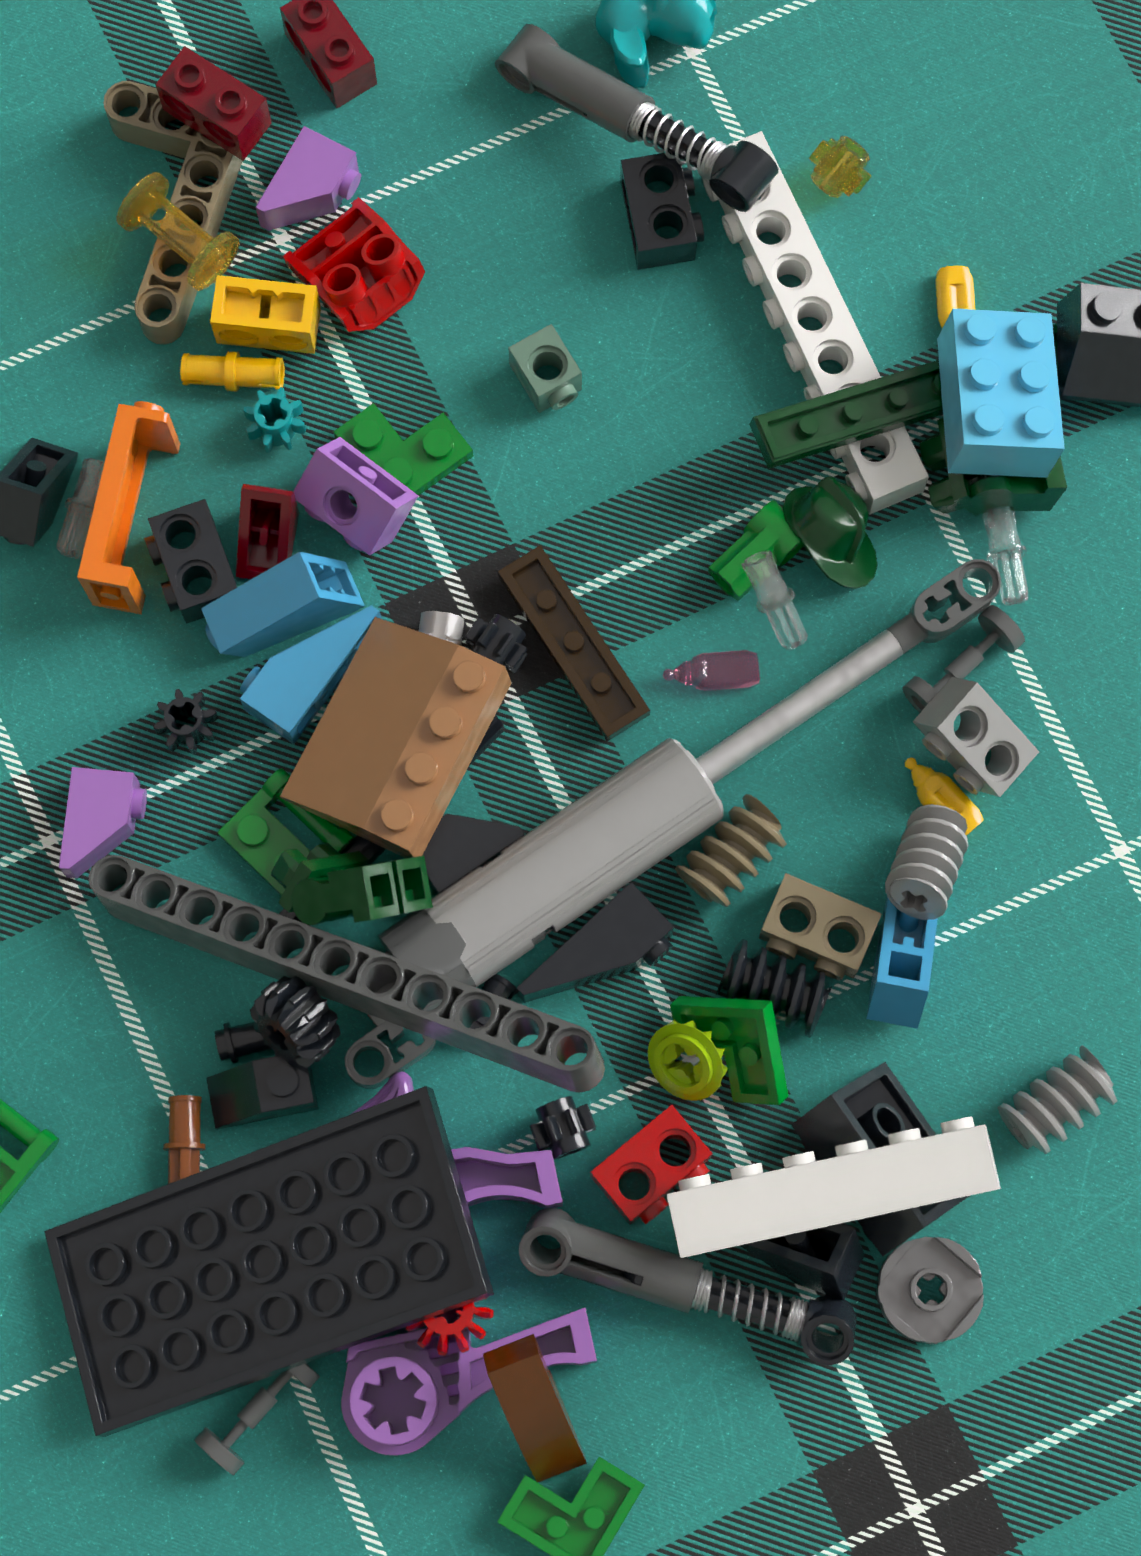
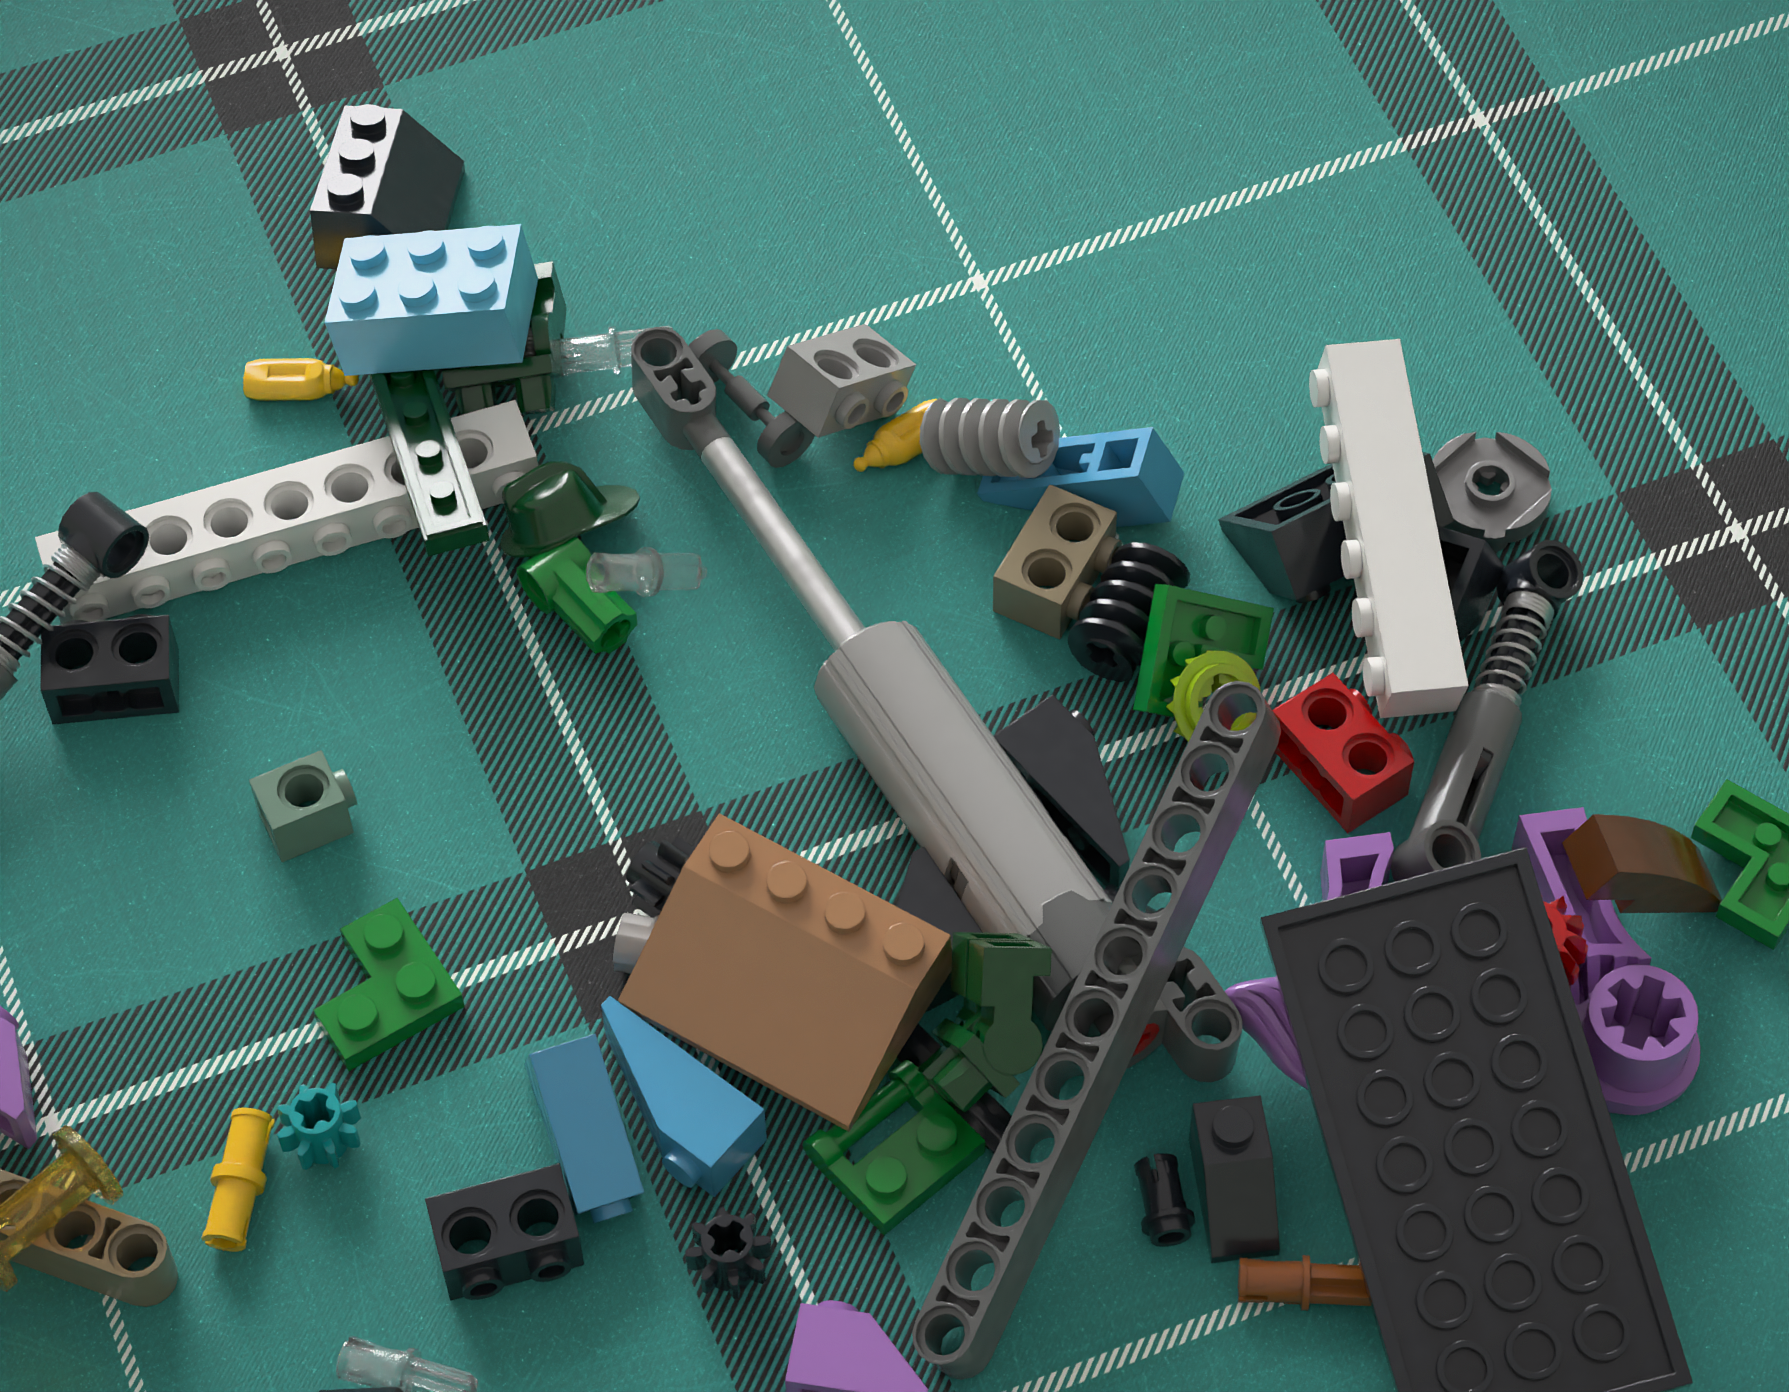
camera: 85 degrees left, 20 degrees down
orange panel [77,401,180,614] -> none
dark grey wheel [194,1363,320,1476] -> none
yellow brick [210,275,321,354] -> none
dark red slope [236,484,300,579] -> none
black gear [250,976,341,1068] -> none
red slope [282,197,425,332] -> none
medium lavender brick [294,437,419,555] -> none
dark brown plate [498,545,650,741] -> none
black gear [530,1096,596,1160] -> none
clear pink piece [663,650,760,691] -> none
dark tan piece [675,794,787,907] -> none
clear yellow gear [809,136,872,198] -> none
light grey piece [998,1045,1117,1154] -> none

